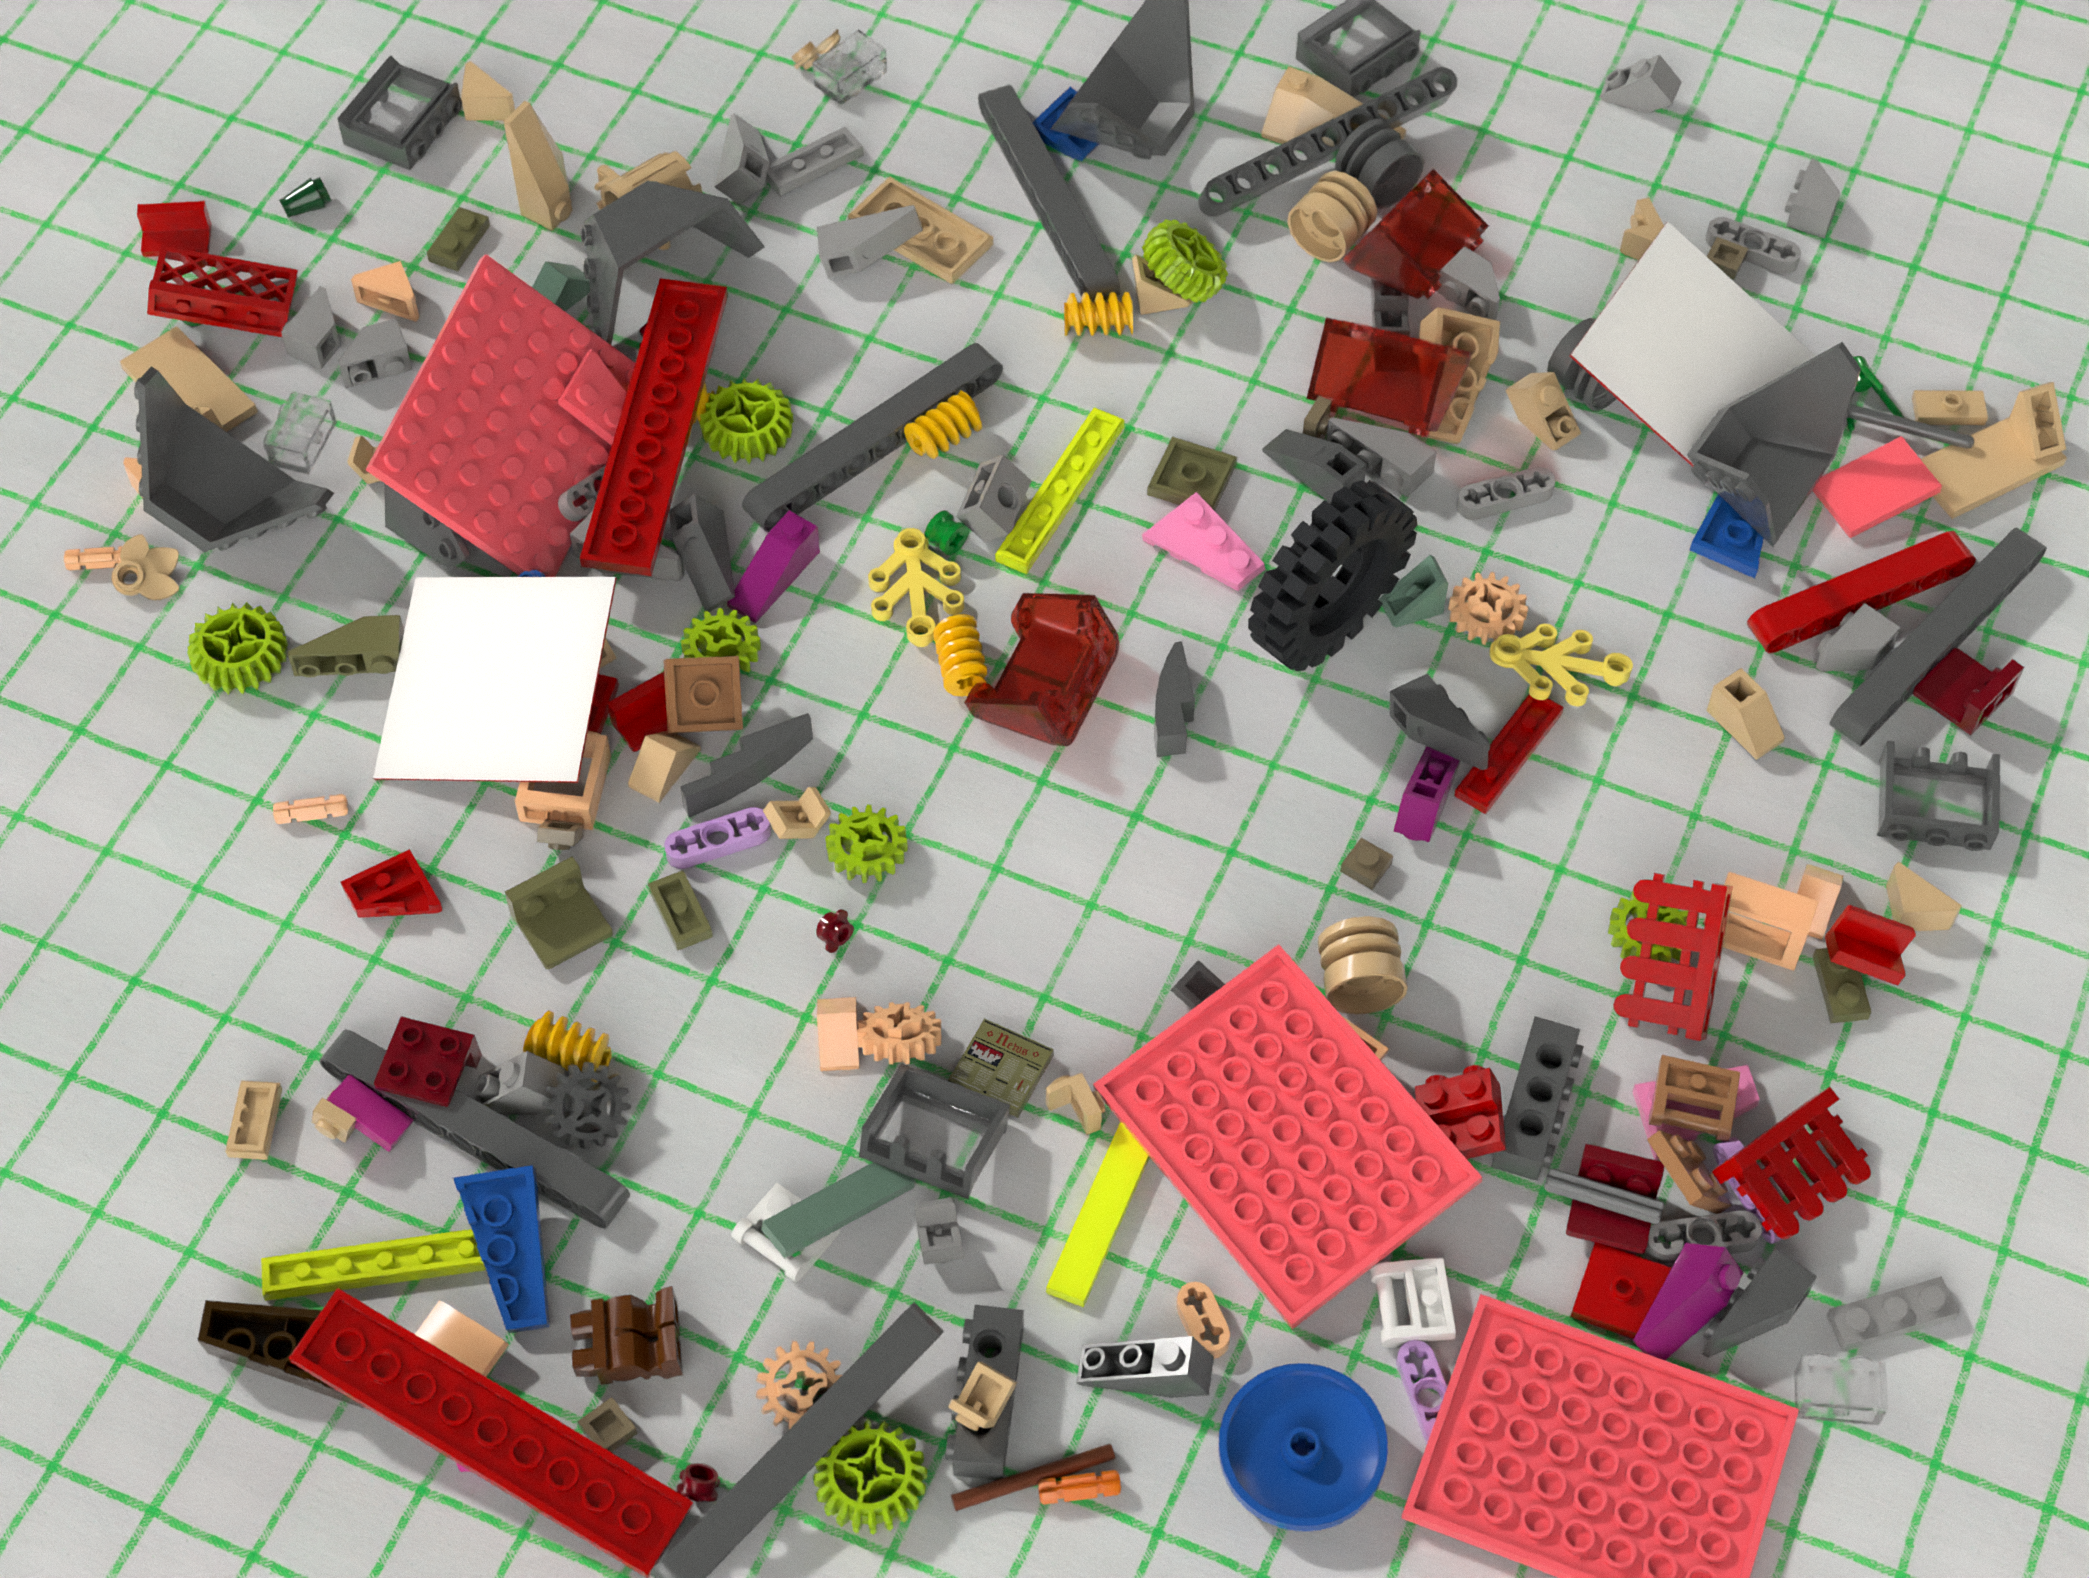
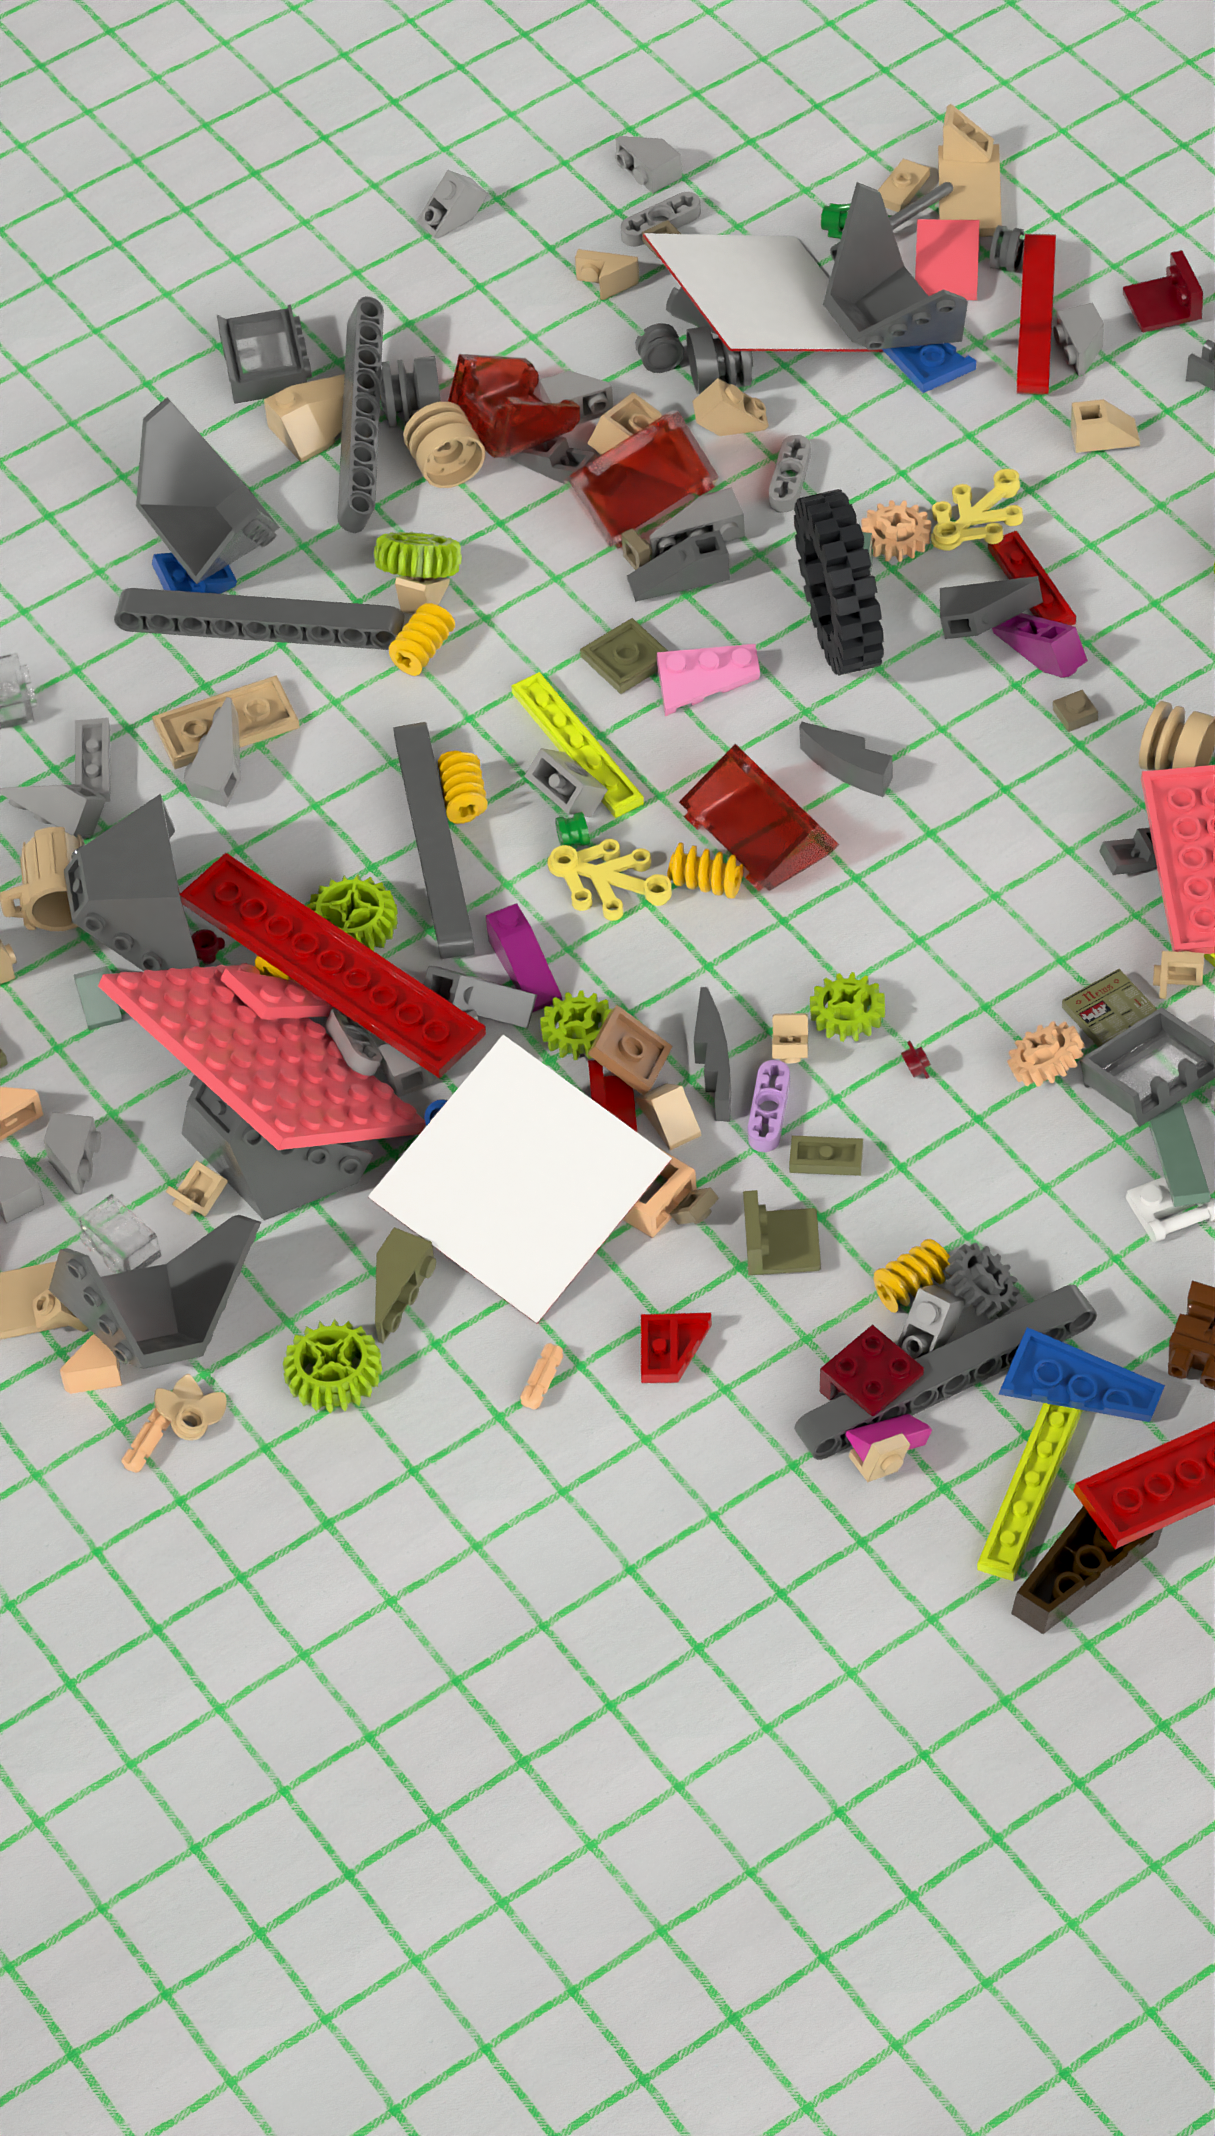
camera: 55 degrees left, 5 degrees down
tan plate [225,1080,282,1160] -> none
light nougat slope [415,1300,509,1377] -> none
light nougat slope [817,997,860,1071] -> none
dark grey beam [1829,527,2047,747] -> none
none -> dark grey wheel [635,323,684,373]
none -> dark grey wheel [990,225,1024,272]

